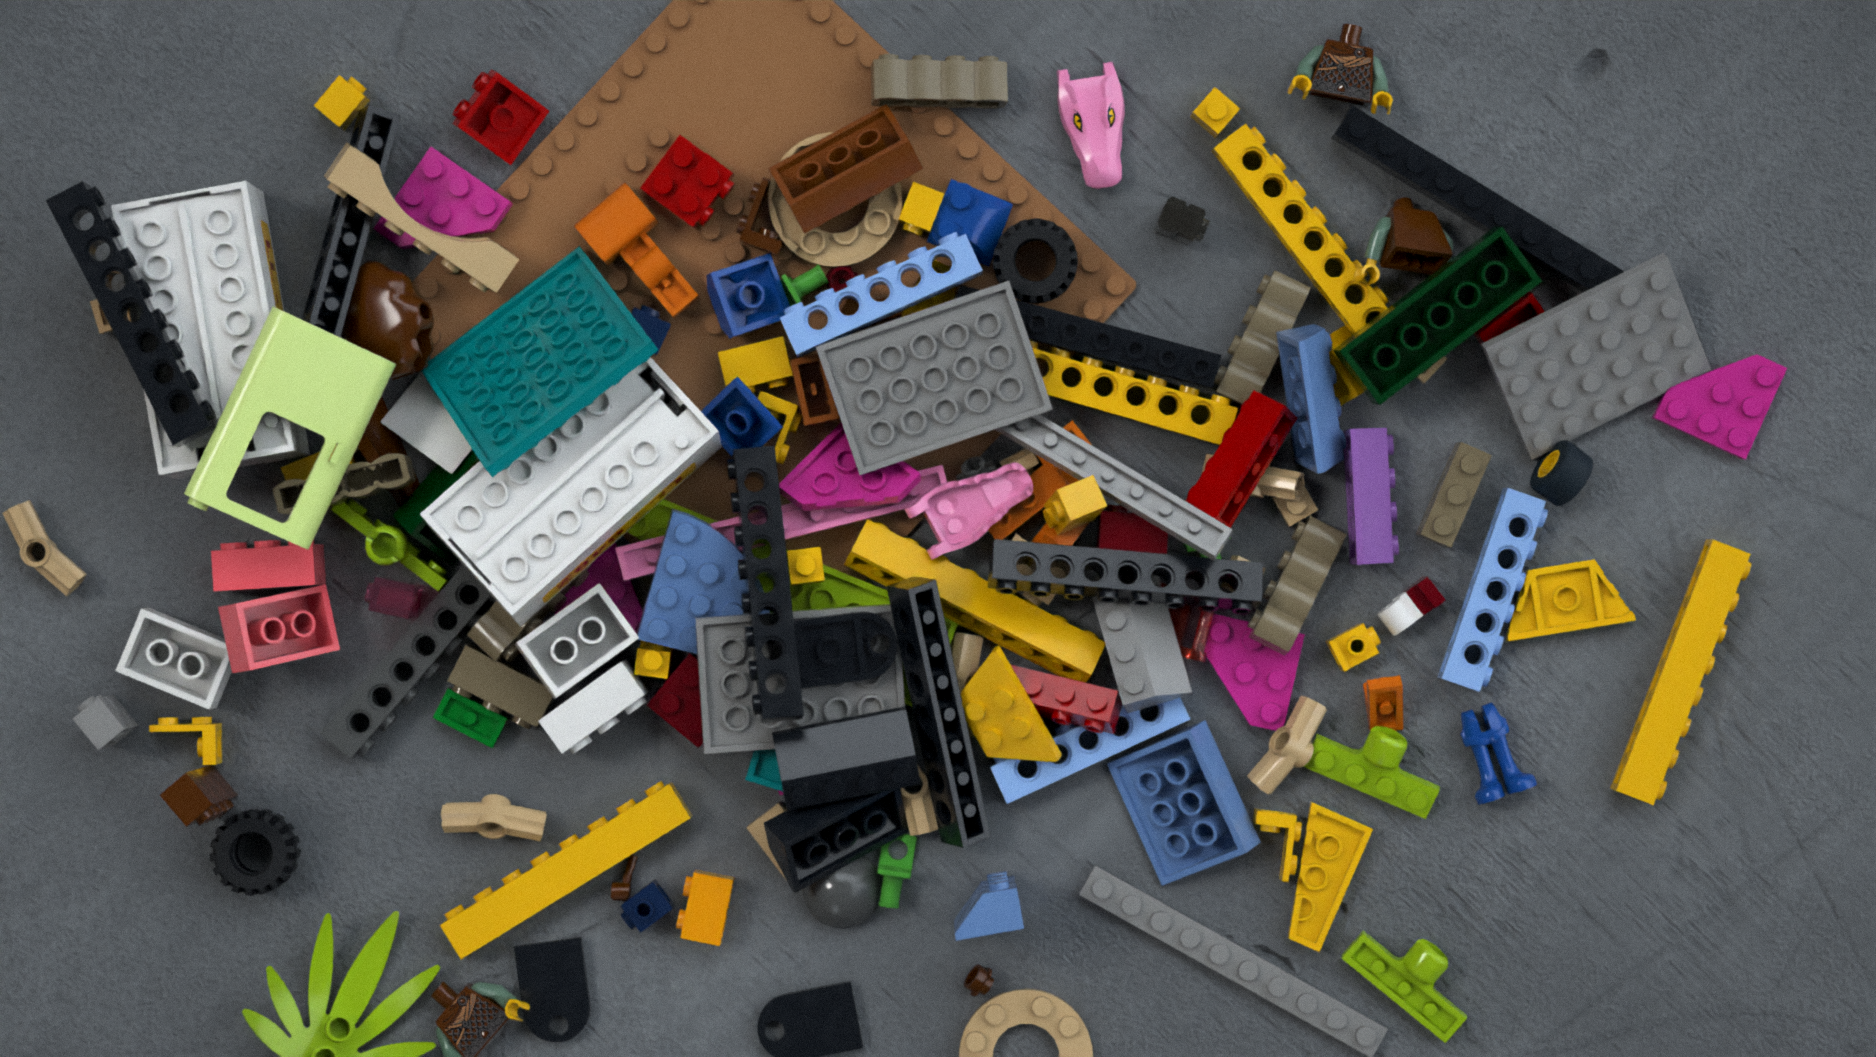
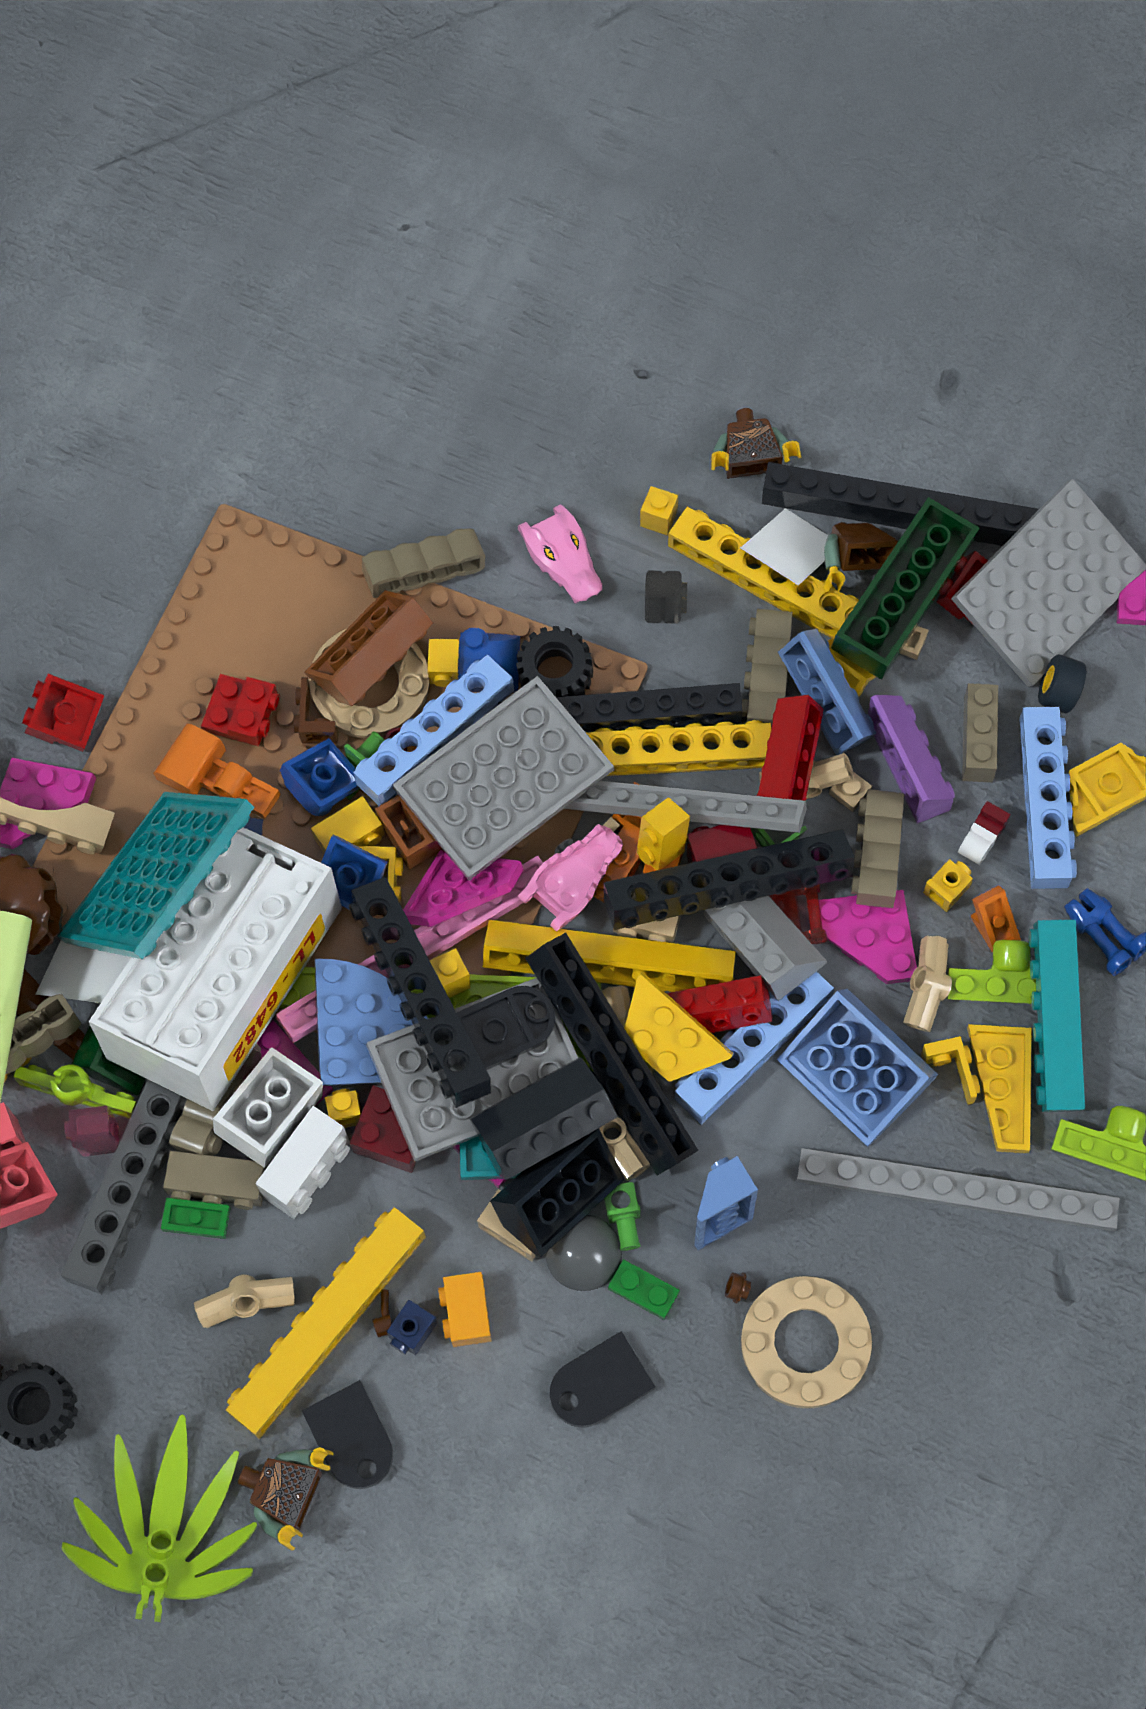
camera: 15 degrees left, 20 degrees down
none -> green plate [608,1259,680,1320]
none -> white sticker [741,508,828,585]
none -> teal brick [1029,920,1085,1112]

